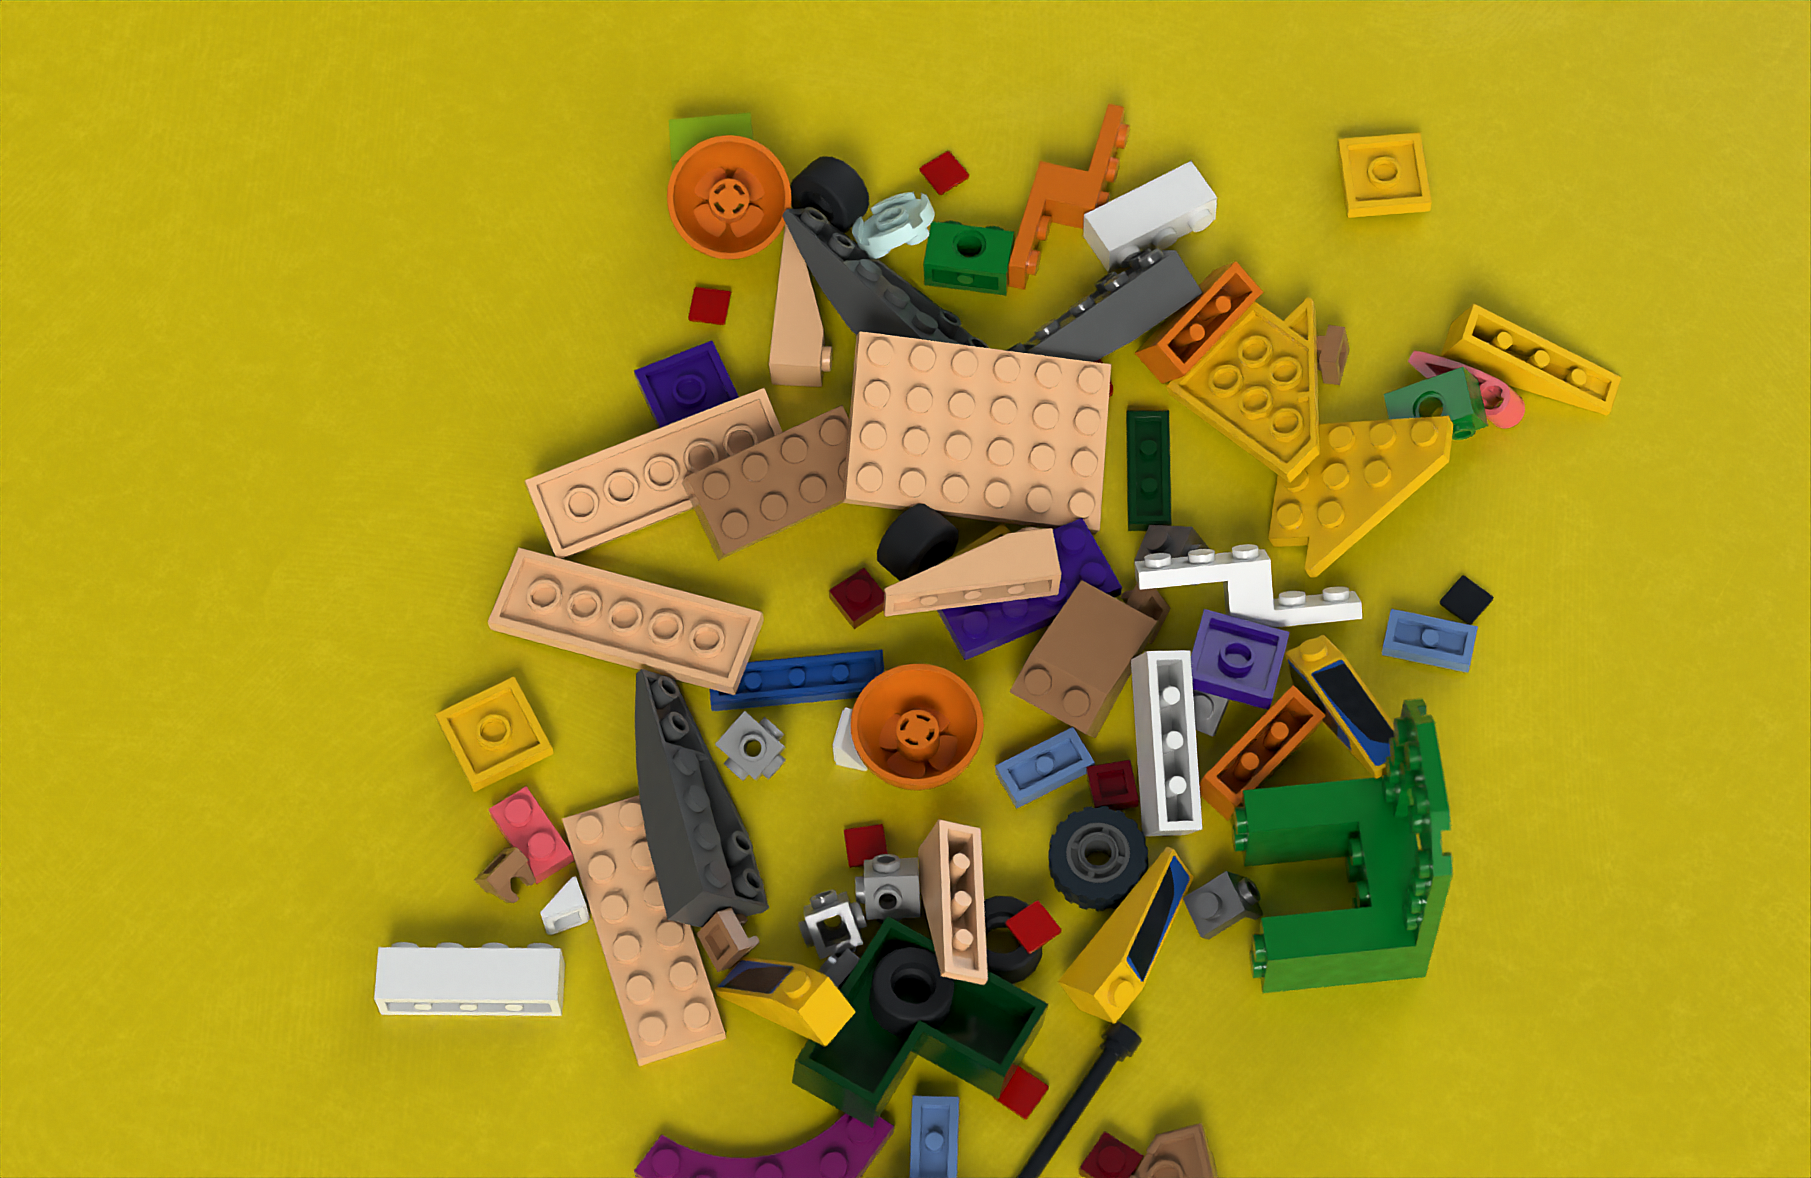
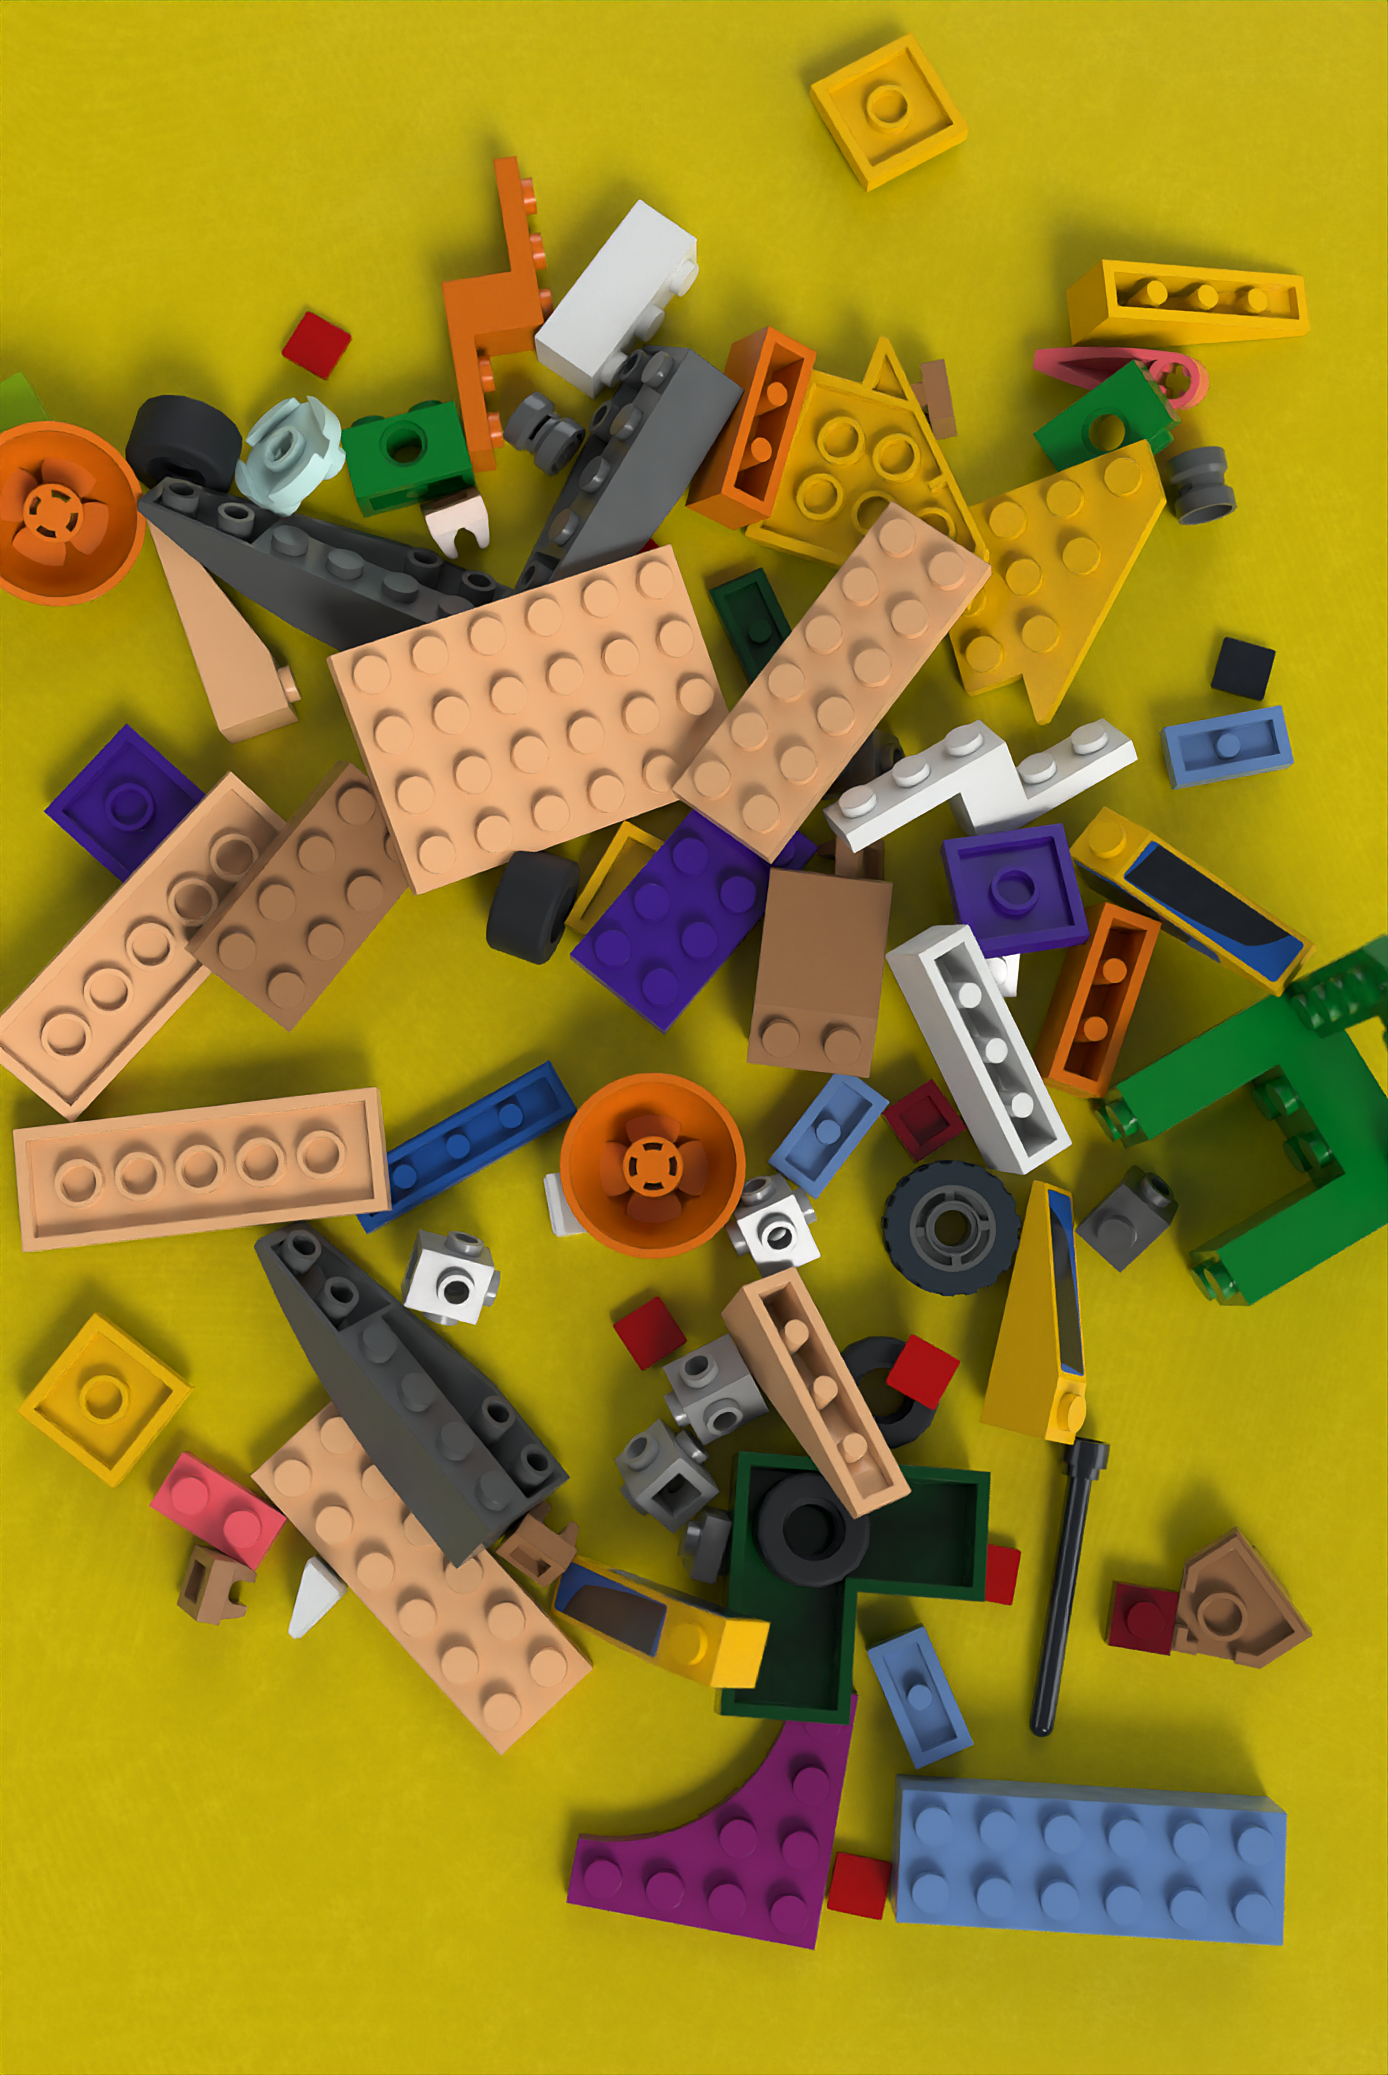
camera: 30 degrees left, 20 degrees up
white brick [374,942,565,1016] -> none
red piece [688,287,731,325] -> none
dark red plate [829,568,884,629] -> none
light nougat slope [883,527,1061,616] -> none
none -> tile [419,485,490,559]
none -> dark grey wheel [503,391,586,477]
none -> light nougat plate [671,501,992,864]
none -> light grey brick [724,1172,821,1278]
none -> dark grey wheel [1165,446,1237,525]

